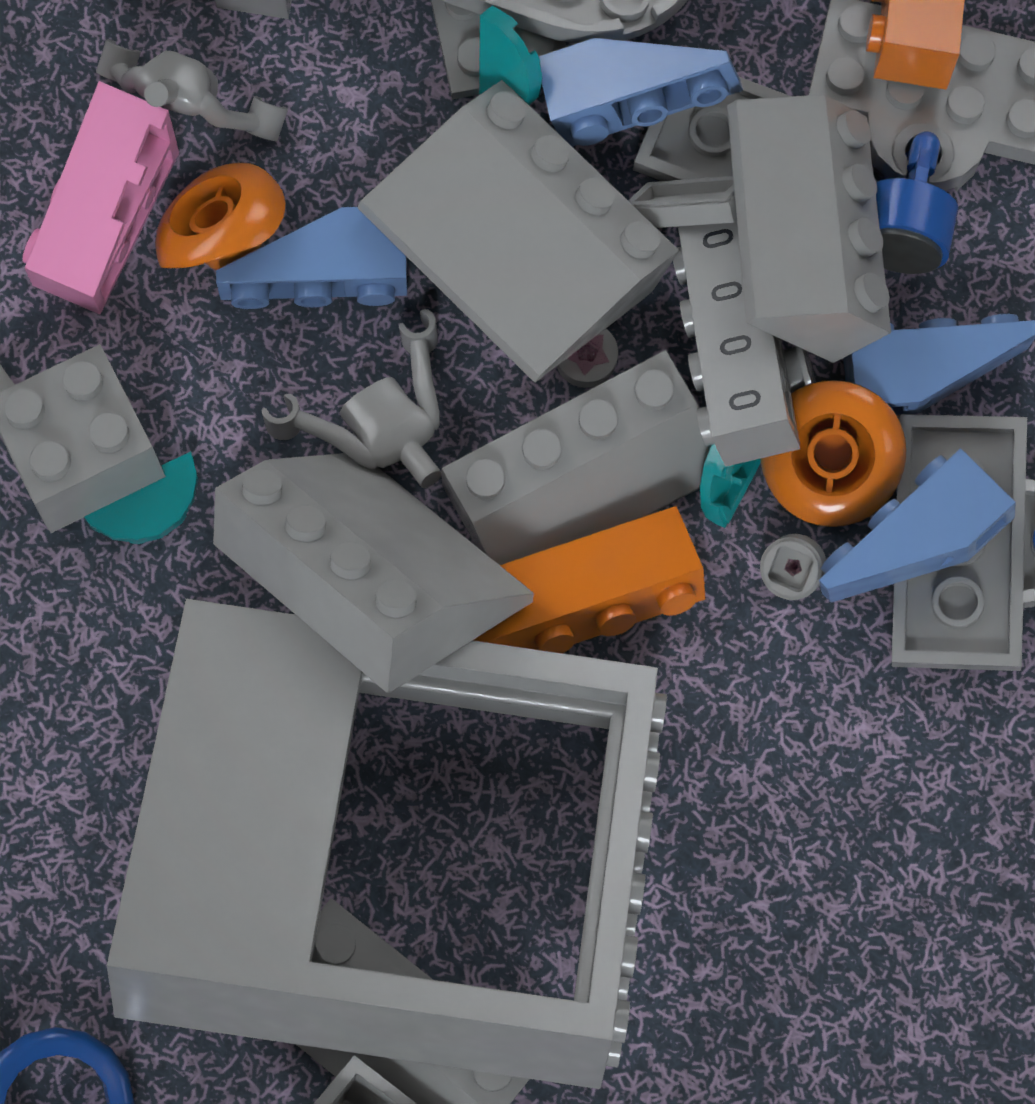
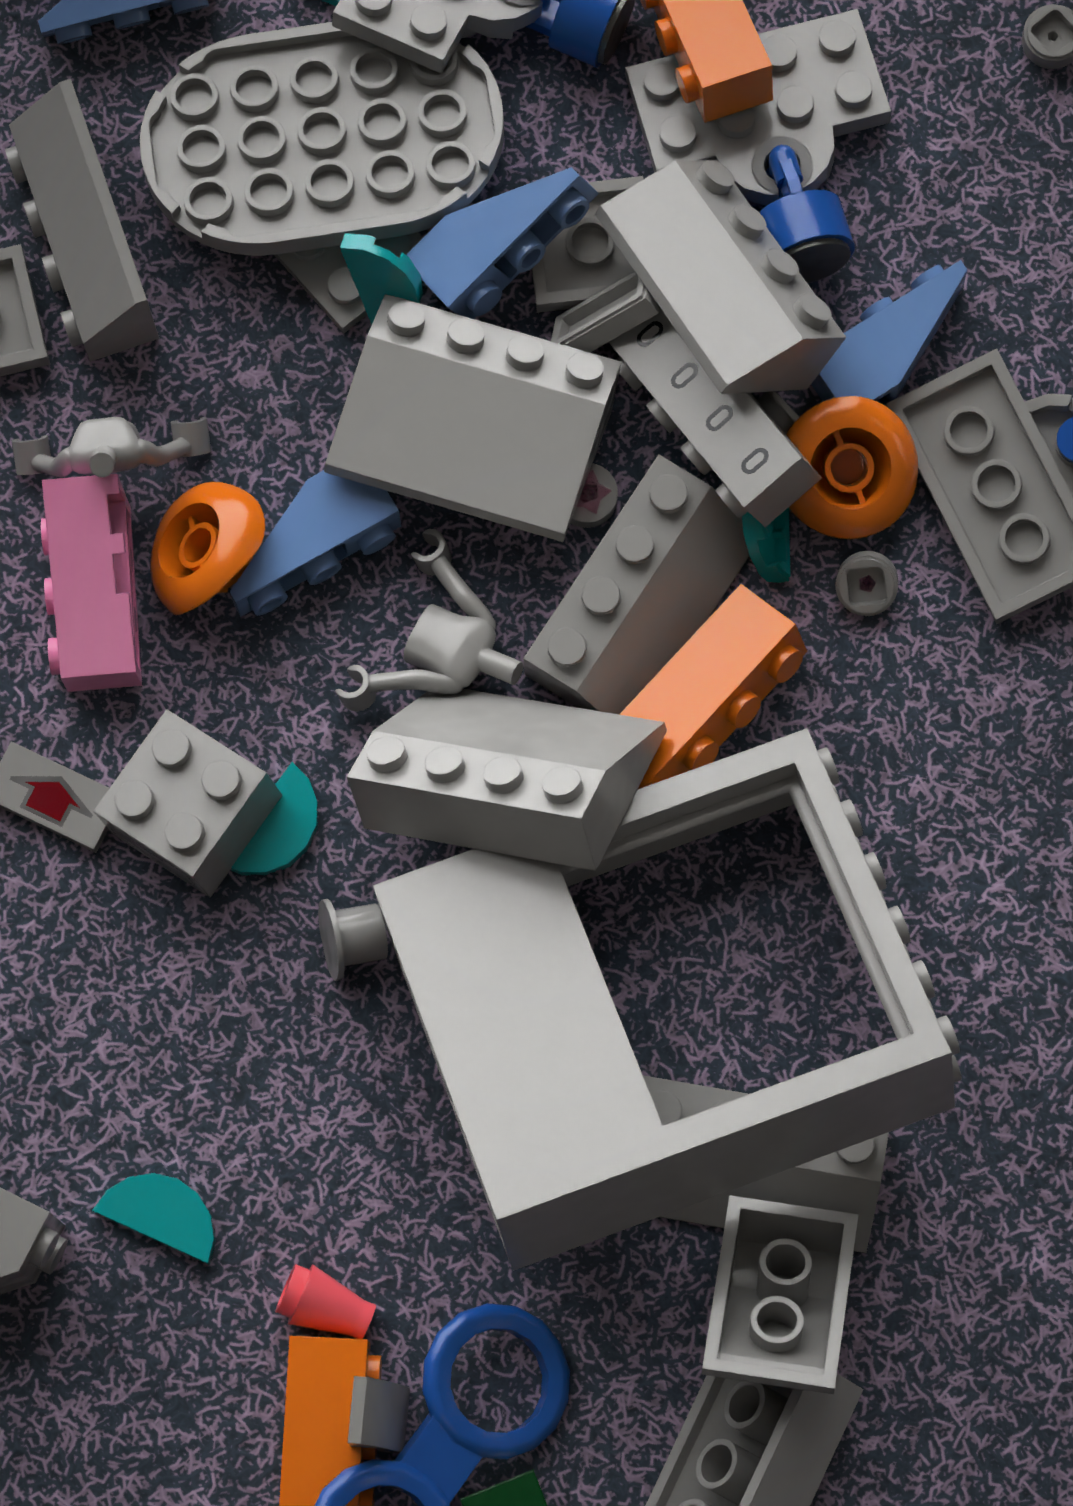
camera: 20 degrees left, 0 degrees up
medium blue slope [819,448,1016,603] -> none
none -> light grey piece [318,899,388,981]

